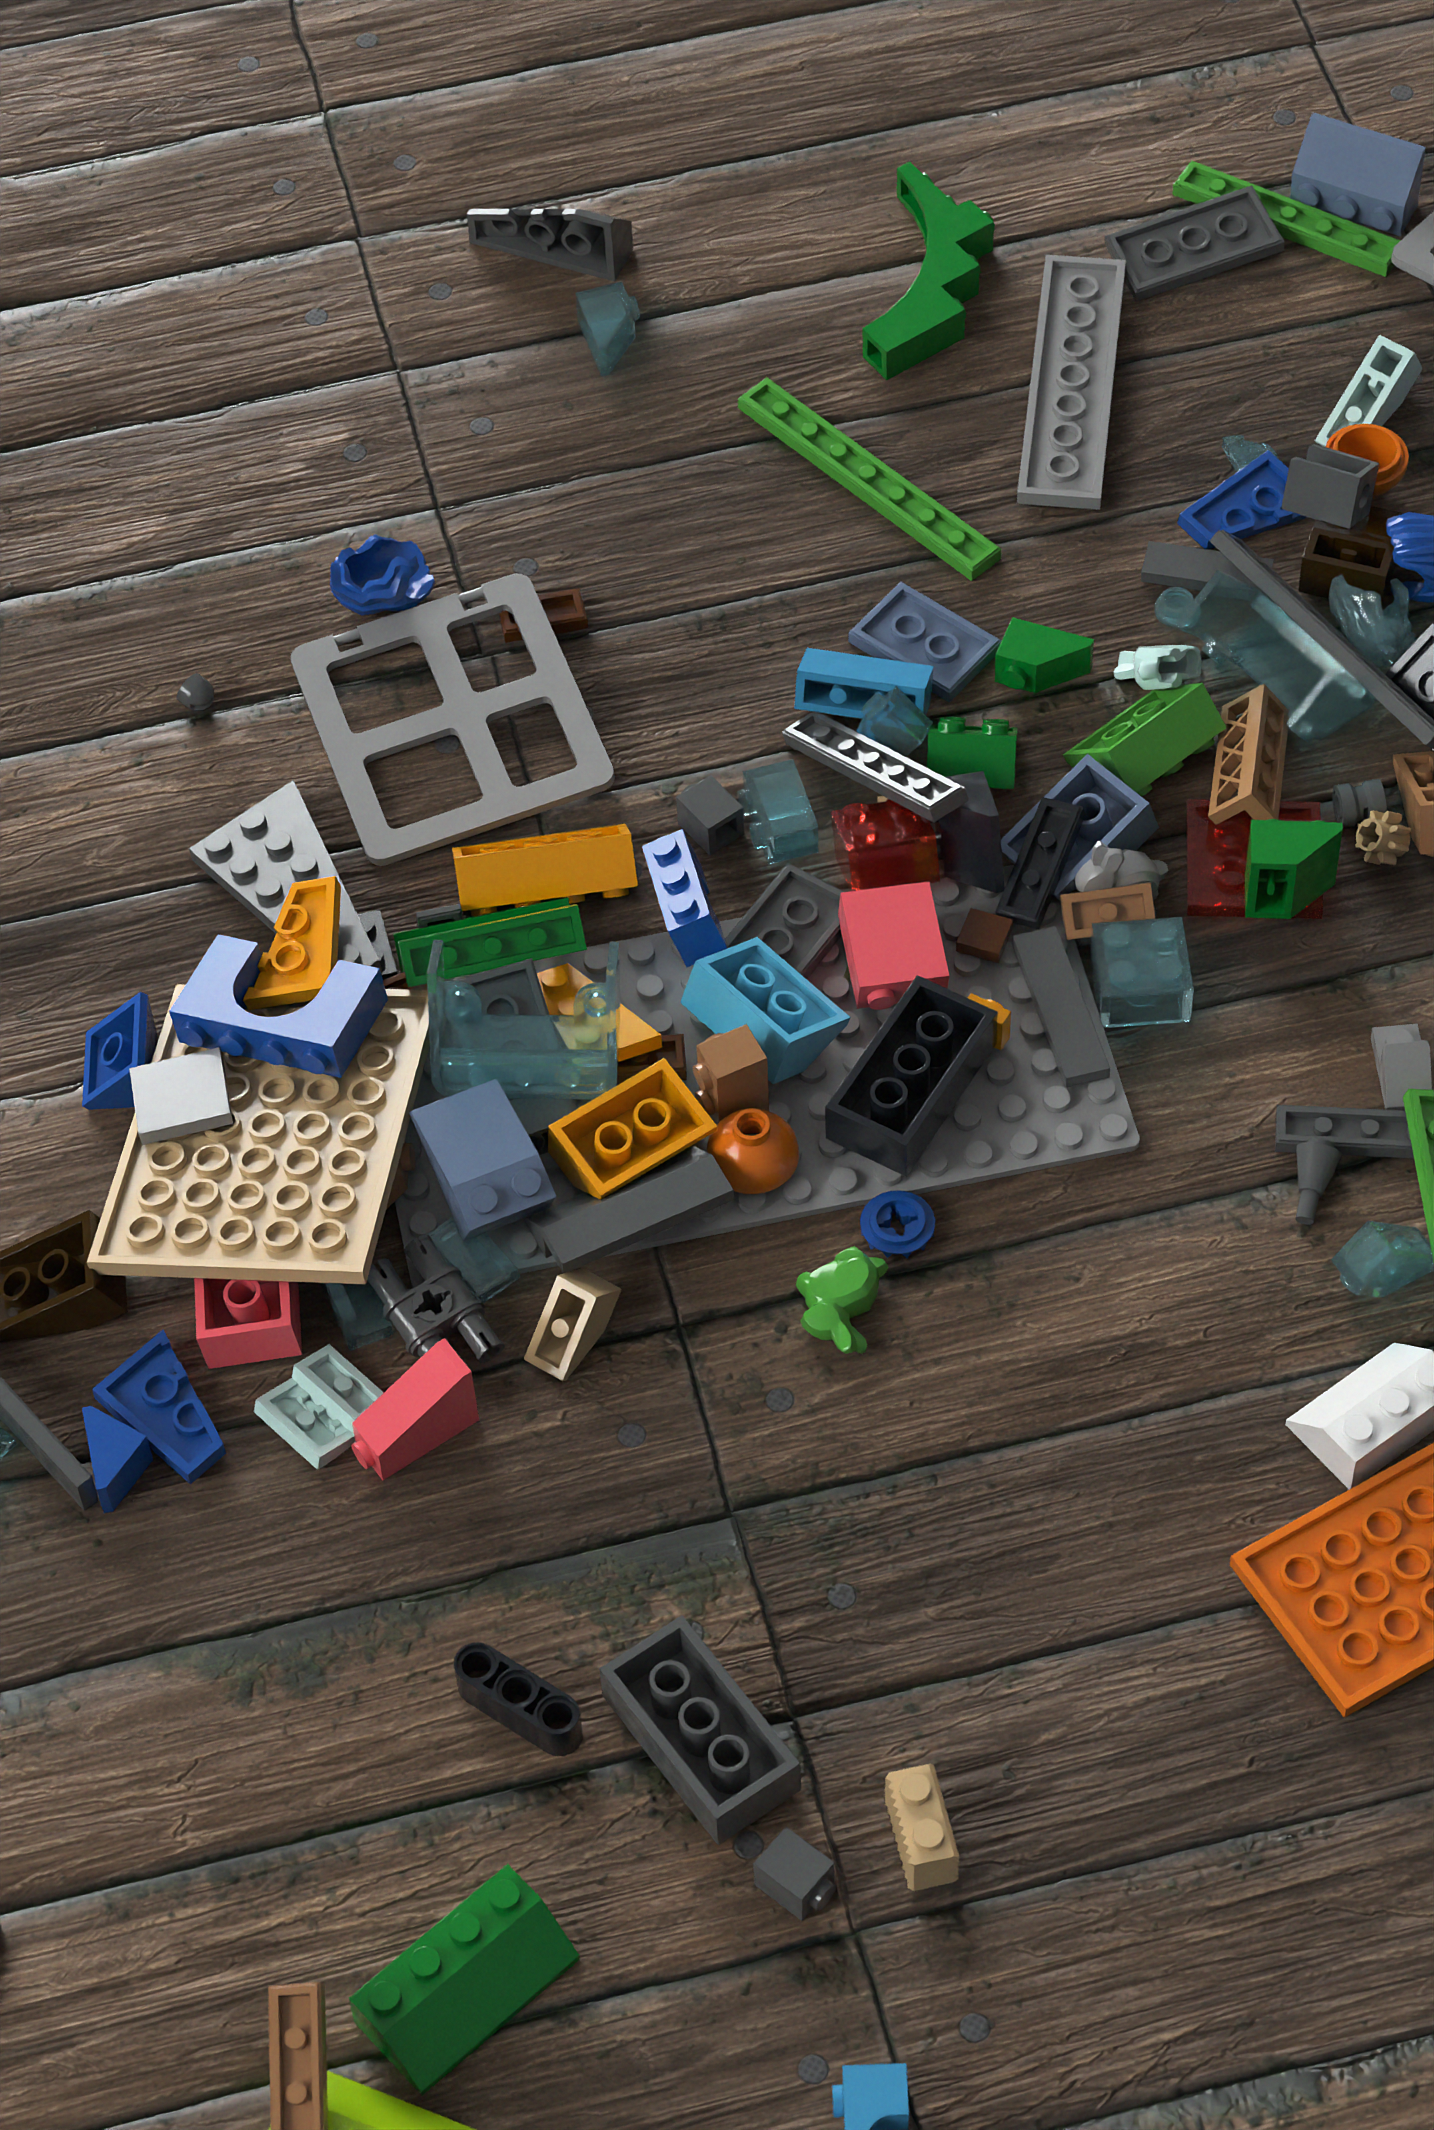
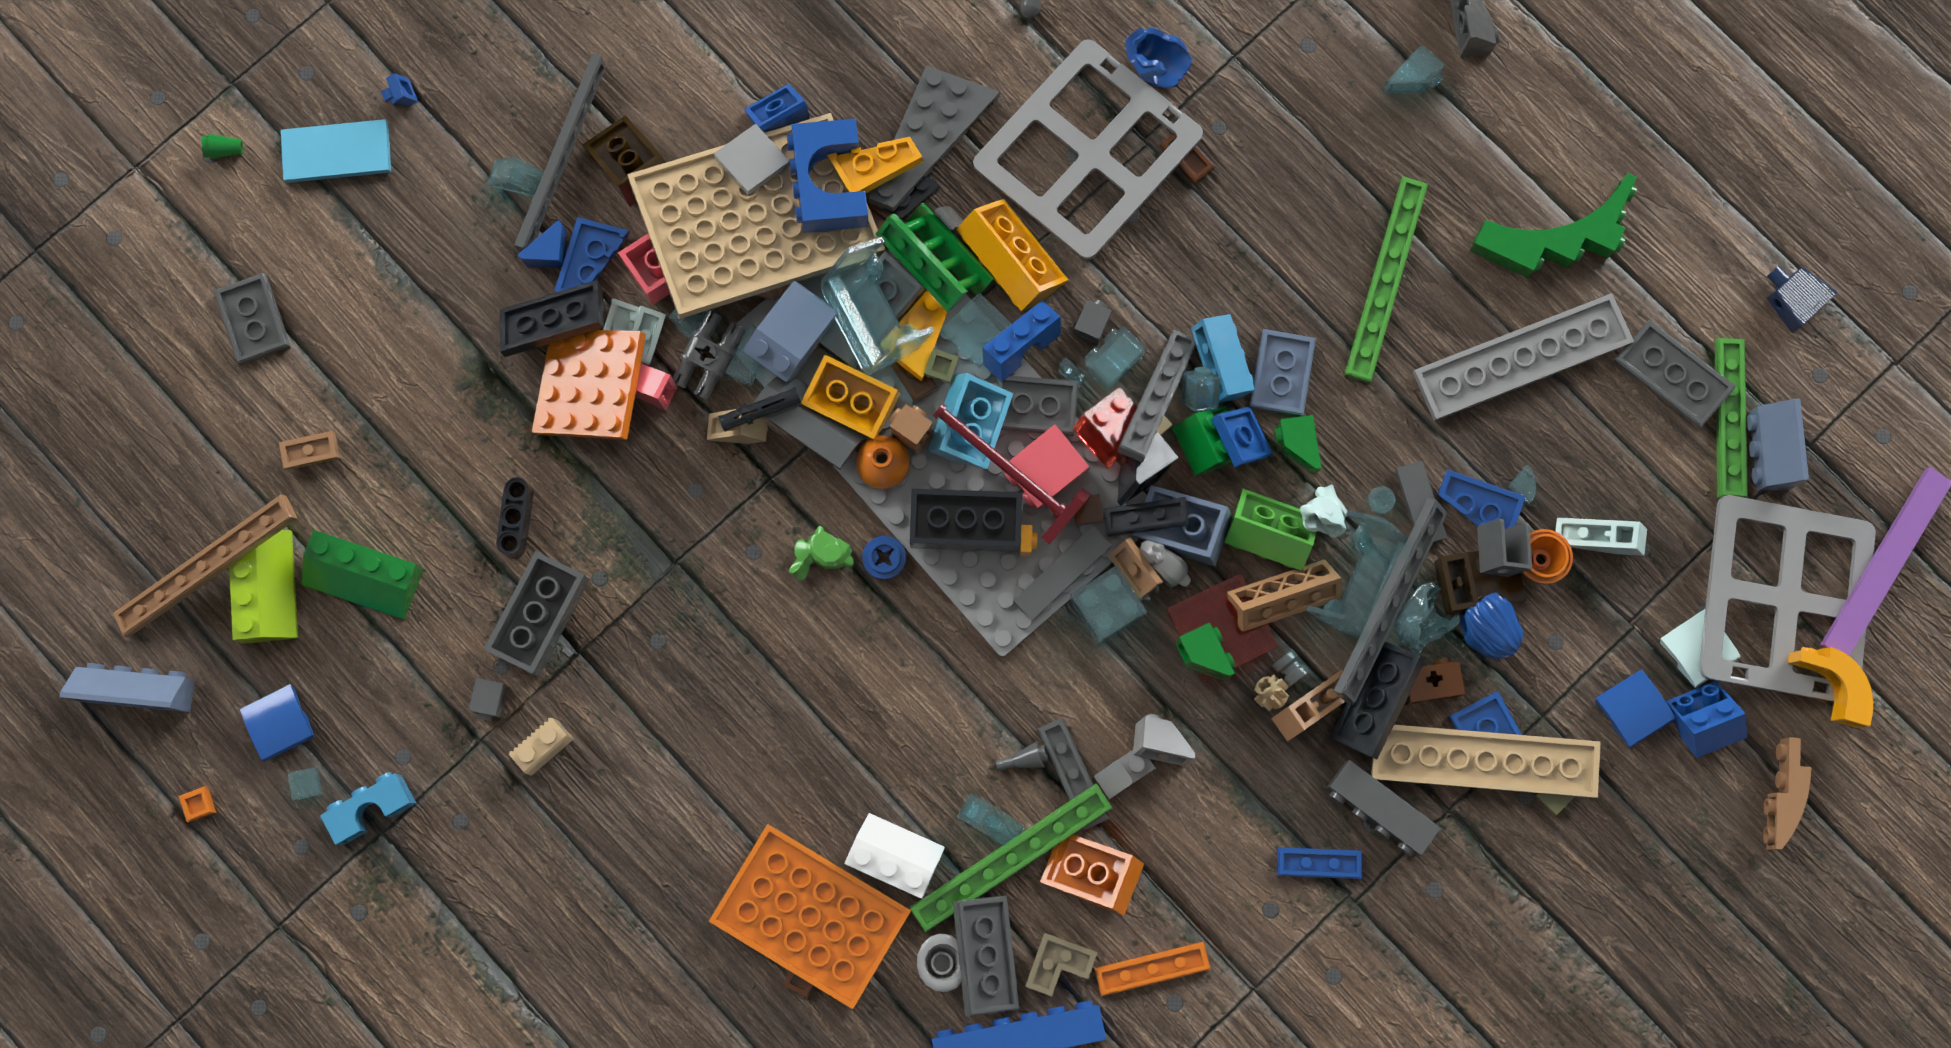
camera: 60 degrees right, 25 degrees up
none -> medium nougat plate [279,431,340,470]
none -> black plate [499,280,604,357]
none -> plate [532,330,646,440]
none -> black pin [718,387,802,432]
none -> olive tile [924,348,959,384]
none -> dark red tile [933,403,1091,545]
none -> clear light blue tile [941,292,1012,368]
none -> clear light blue tile [1059,357,1085,387]
none -> light grey slope [1133,714,1195,766]
none -> blue tile [1211,407,1273,467]
none -> torso [1766,265,1838,333]

